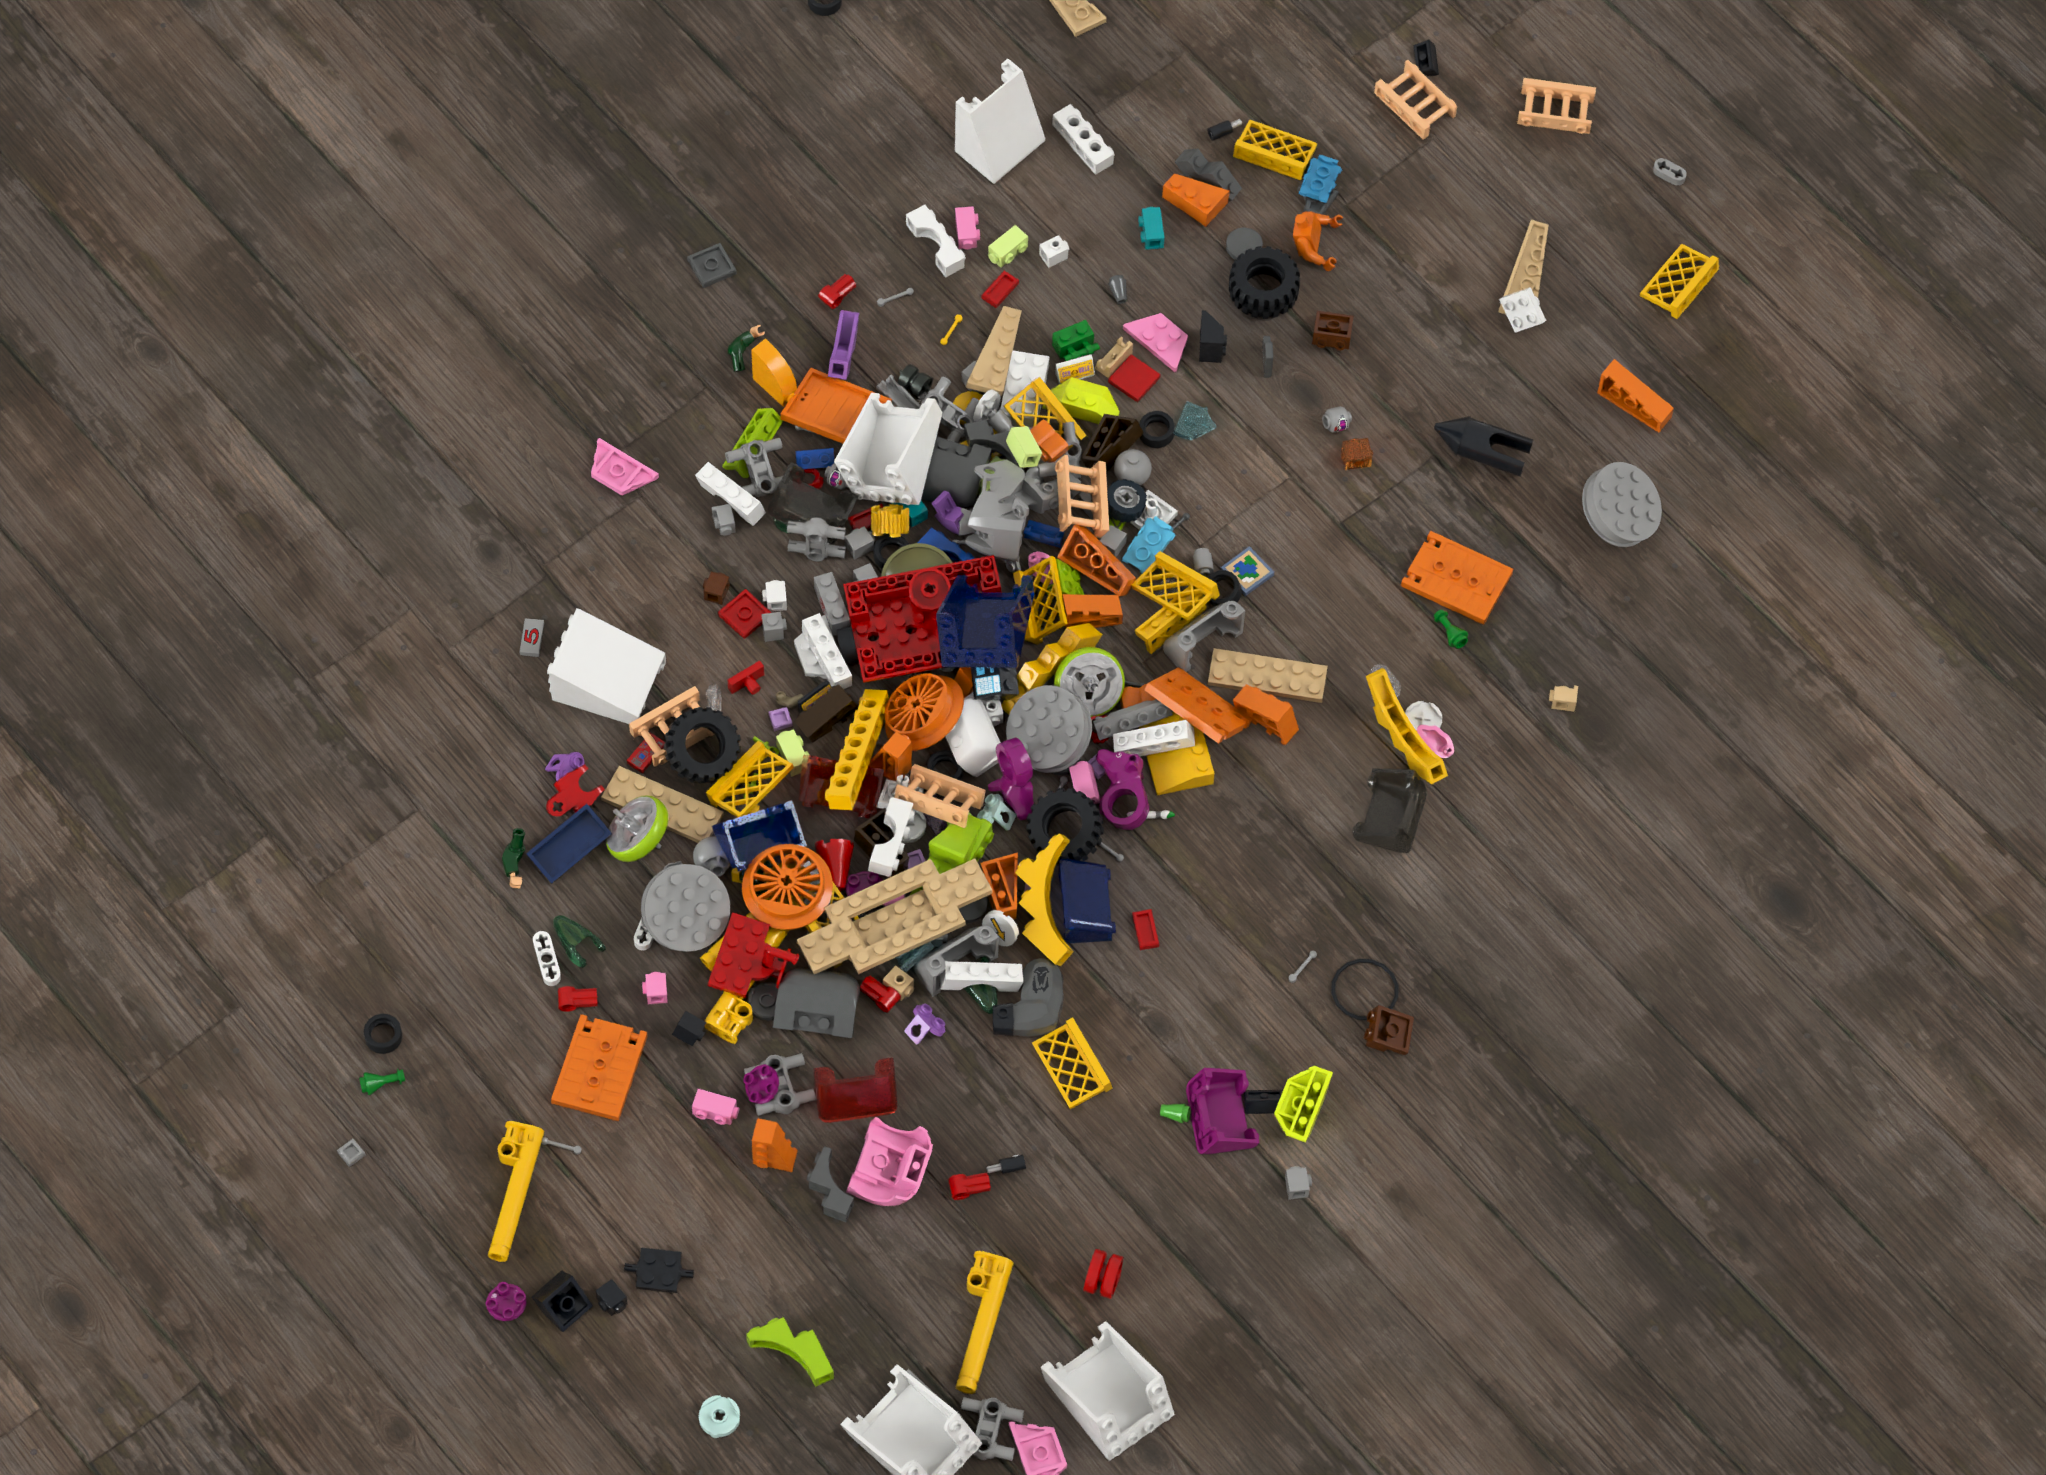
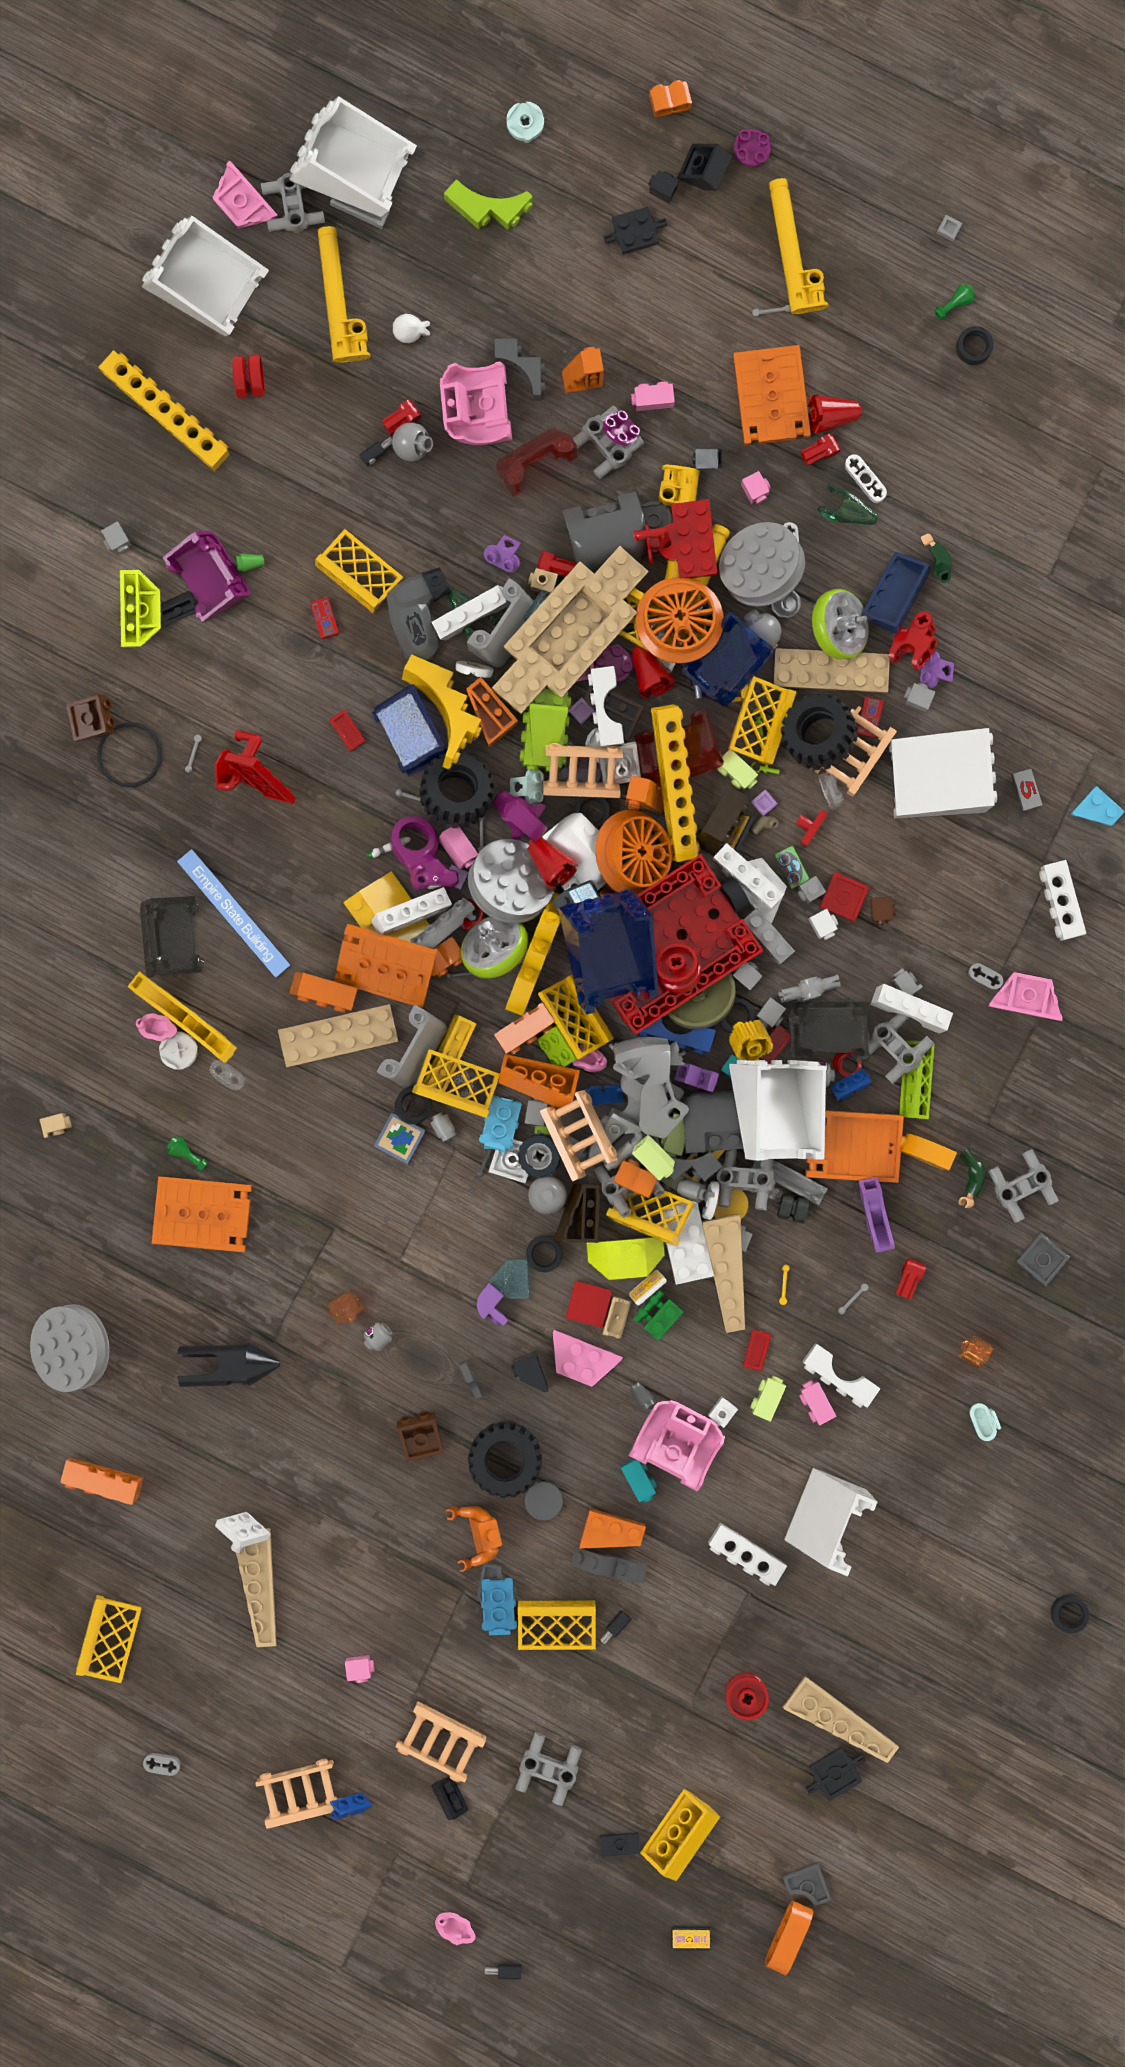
camera: 160 degrees right, 25 degrees up
none -> yellow brick [99,350,230,472]
none -> light blue tile [177,849,291,978]
none -> red plate [215,730,296,805]
none -> red tile [310,597,339,639]
none -> blue hinge [330,1793,372,1820]
none -> bright pink brick [345,1655,375,1683]
none -> light grey brick [392,423,433,462]
none -> white piece [393,314,430,343]
none -> medium lavender brick [477,1282,509,1326]
none -> light grey piece [516,1732,582,1806]
none -> red cone [527,837,579,890]
none -> bright pink piece [628,1400,725,1491]
none -> orange brick [649,80,692,117]
none -> red wheel [725,1672,769,1720]
none -> slope [775,846,810,889]
none -> red cone [808,394,862,433]
none -> light grey brick [904,682,935,712]
none -> clear orange head [958,1335,995,1368]
none -> light grey beam [968,963,1003,990]
none -> light aqua bracket [969,1403,1001,1441]
none -> light grey piece [988,1149,1059,1223]
none -> white brick [1039,860,1086,941]
none -> medium azure wing [1071,786,1125,826]

